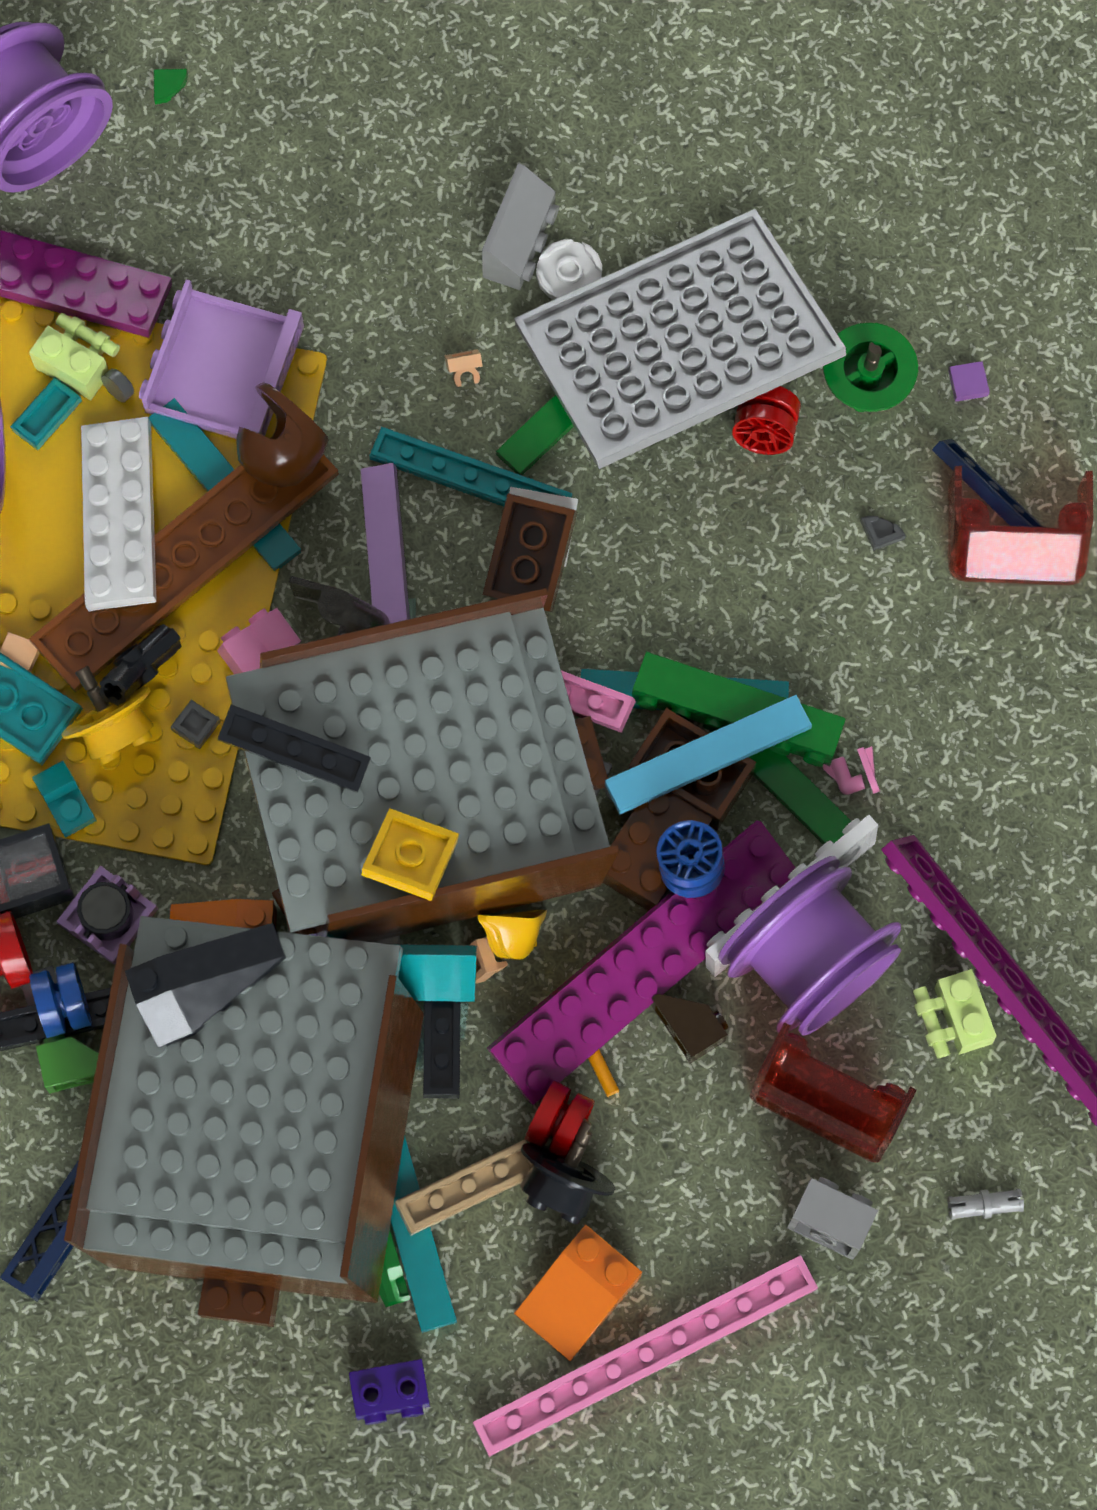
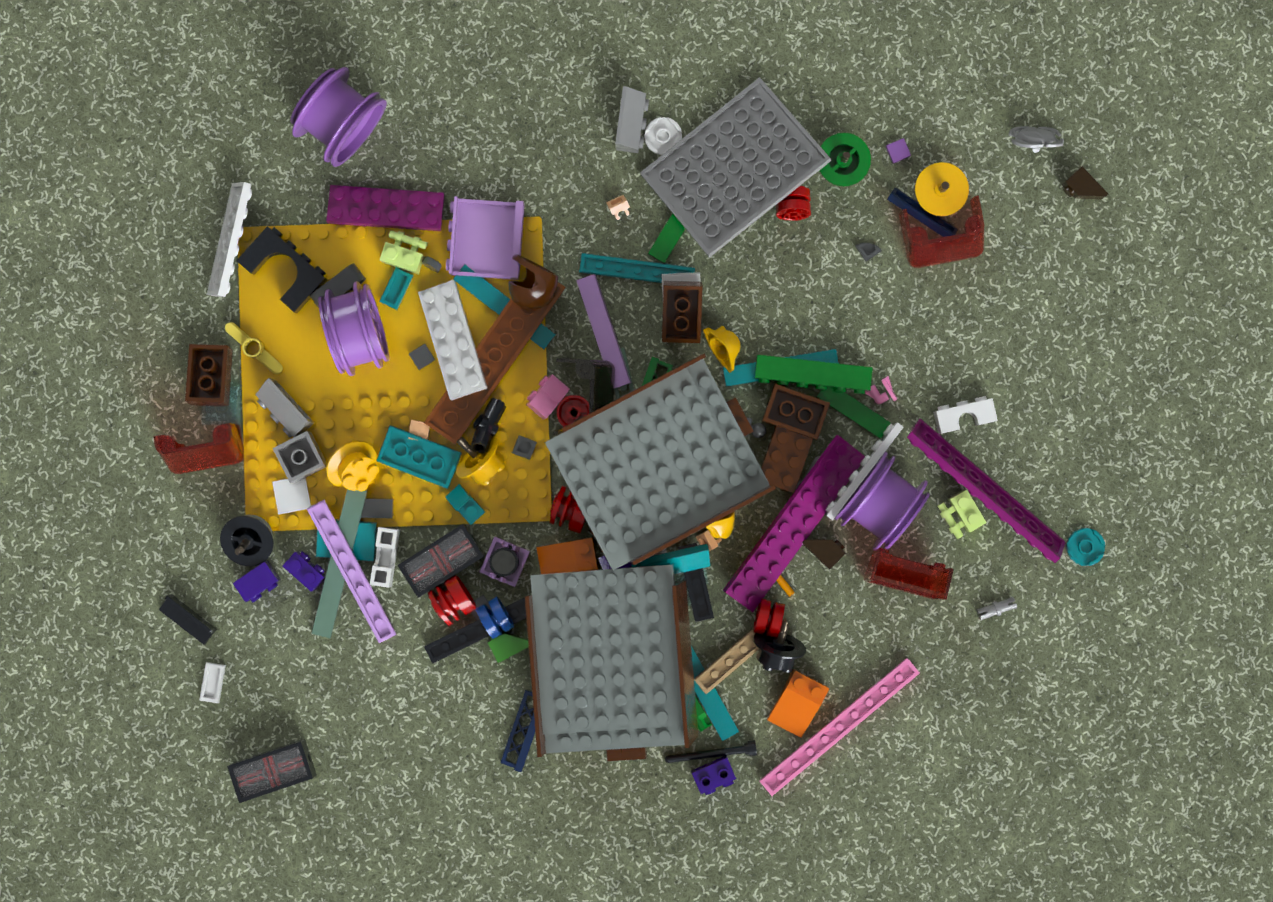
camera: 10 degrees left, 15 degrees up
black wedge [125,923,286,1047] -> none
green tile [154,69,188,104] -> none
black plate [218,704,371,793] -> none
yellow plate [361,808,459,901] -> none
bright pink plate [561,671,636,733] -> none
medium azure tile [604,695,812,814] -> none
blue wheel [657,820,725,898] -> none
light grey brick [787,1177,878,1260] -> none
none -> dark grey tile [409,344,435,370]
none -> red wheel [549,485,585,534]
none -> black piece [665,740,757,763]
none -> yellow hat [703,326,740,373]
none -> yellow piece [915,162,969,216]
none -> white arch [933,396,998,434]

